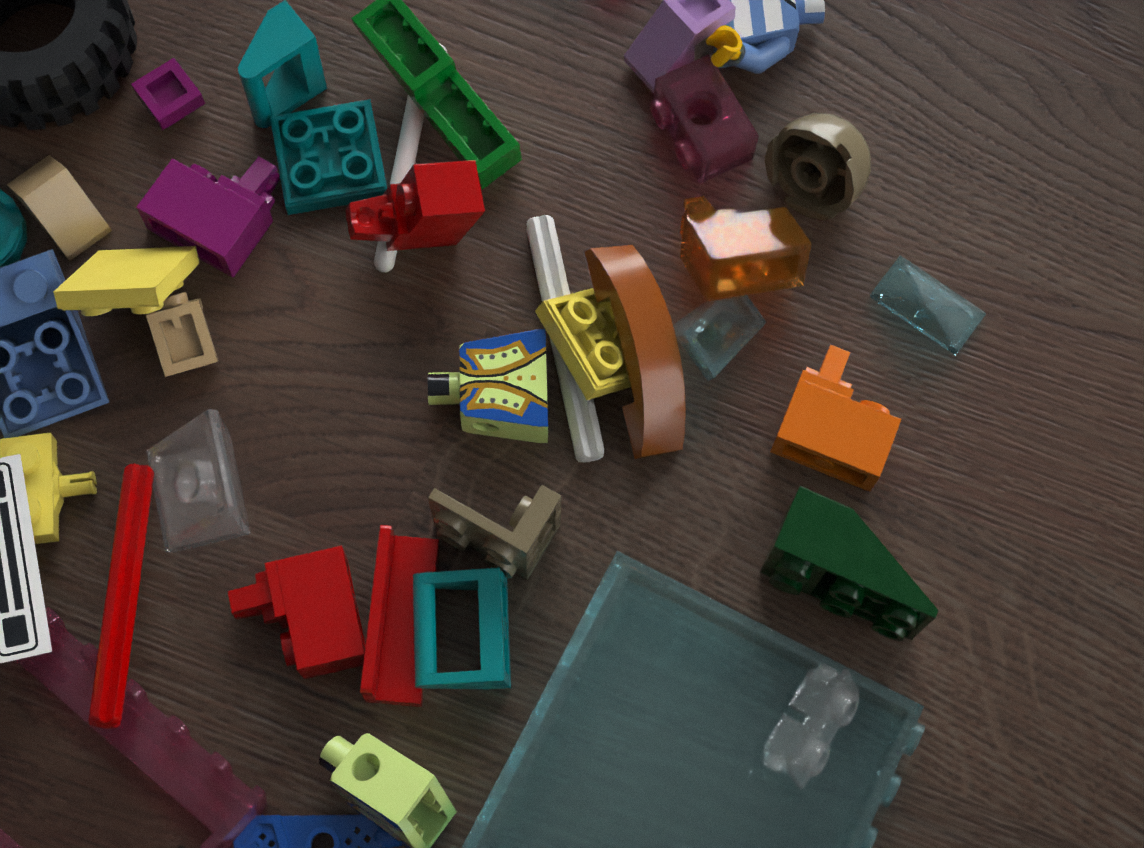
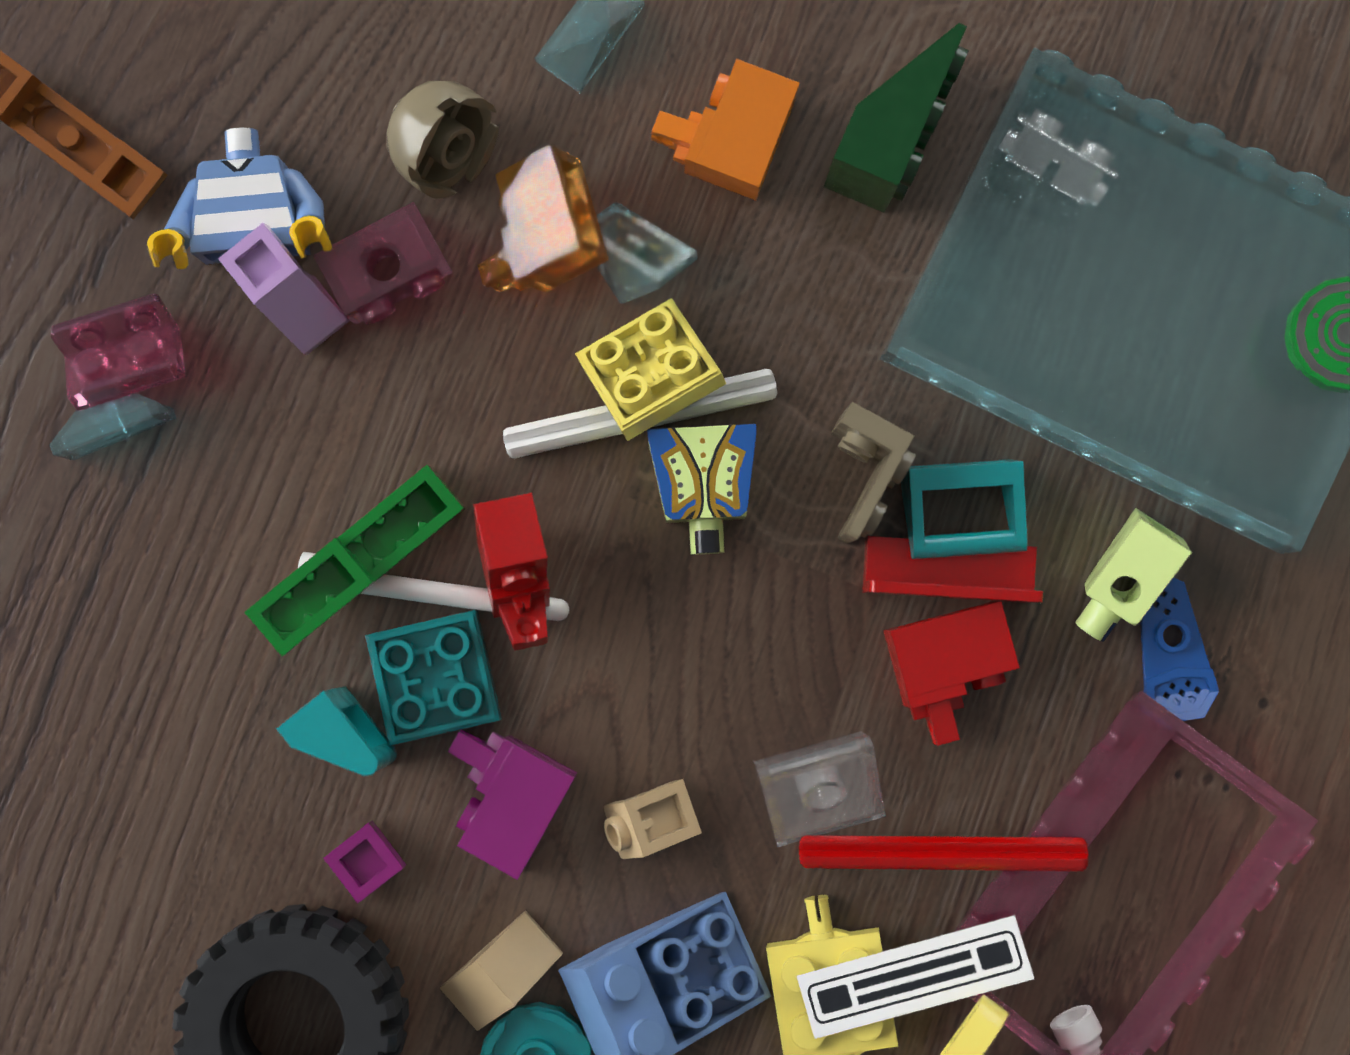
camera: 90 degrees left, 15 degrees up
light yellow tile [53,246,199,316] -> none
dark orange slope [585,245,686,459] -> none

